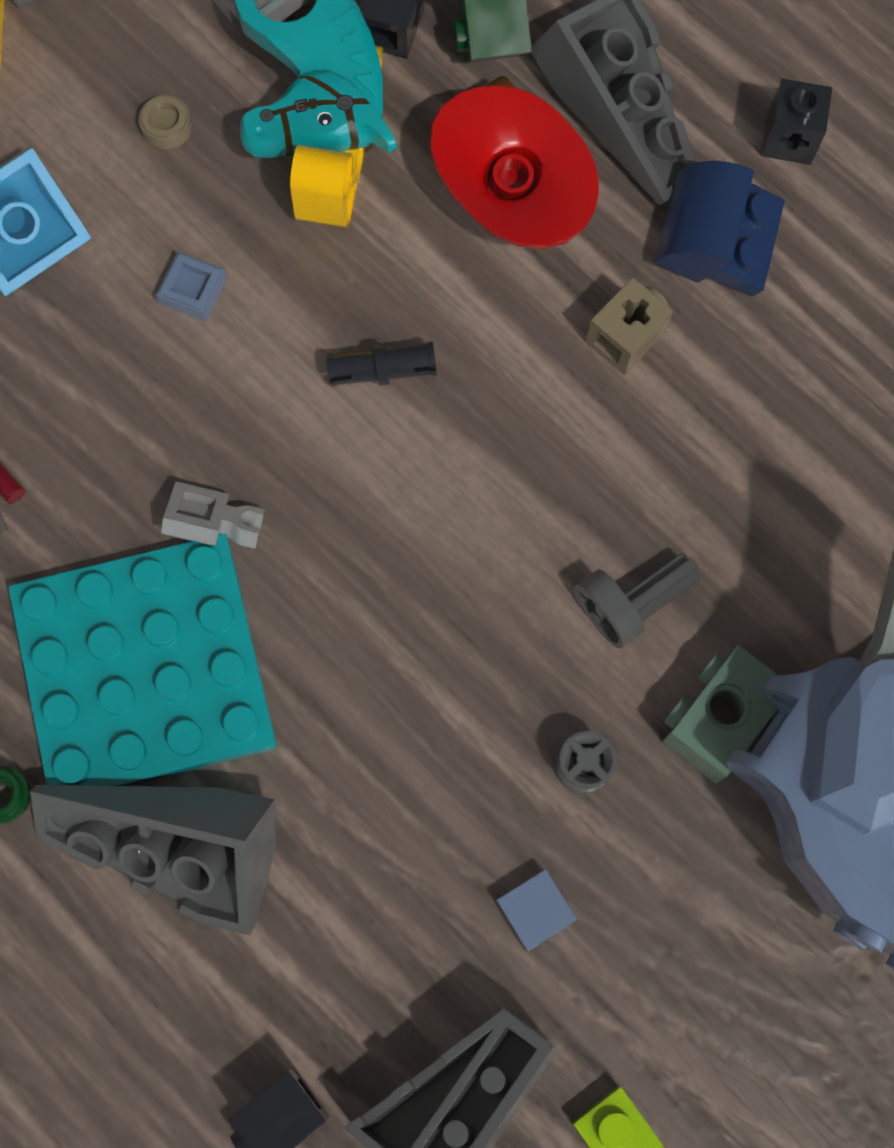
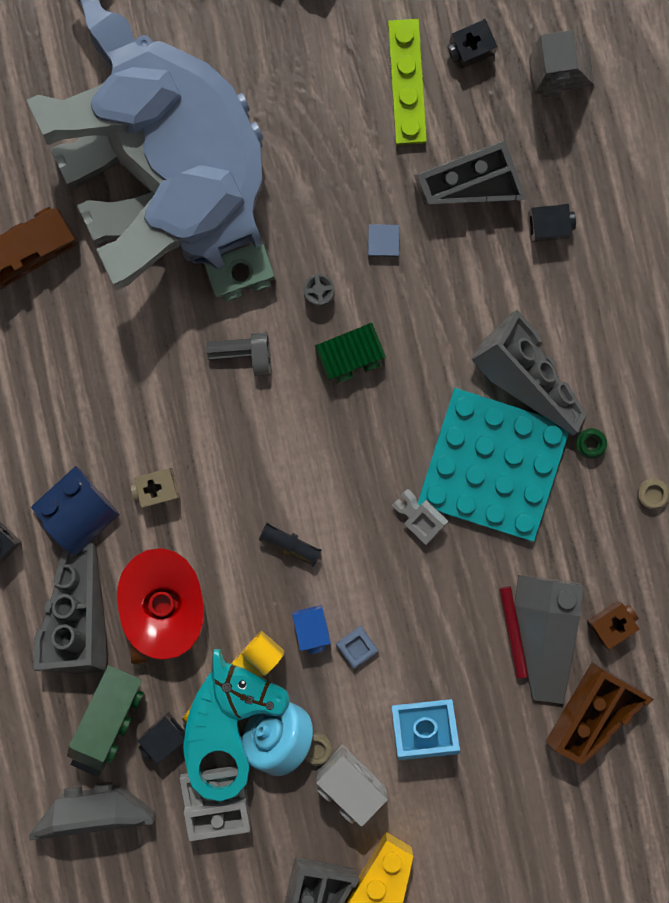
camera: 145 degrees left, 15 degrees up
none -> medium azure wheel [242,702,313,776]
none -> blue brick [292,605,331,654]
none -> dark green brick [315,323,386,384]
none -> light grey brick [316,744,388,827]

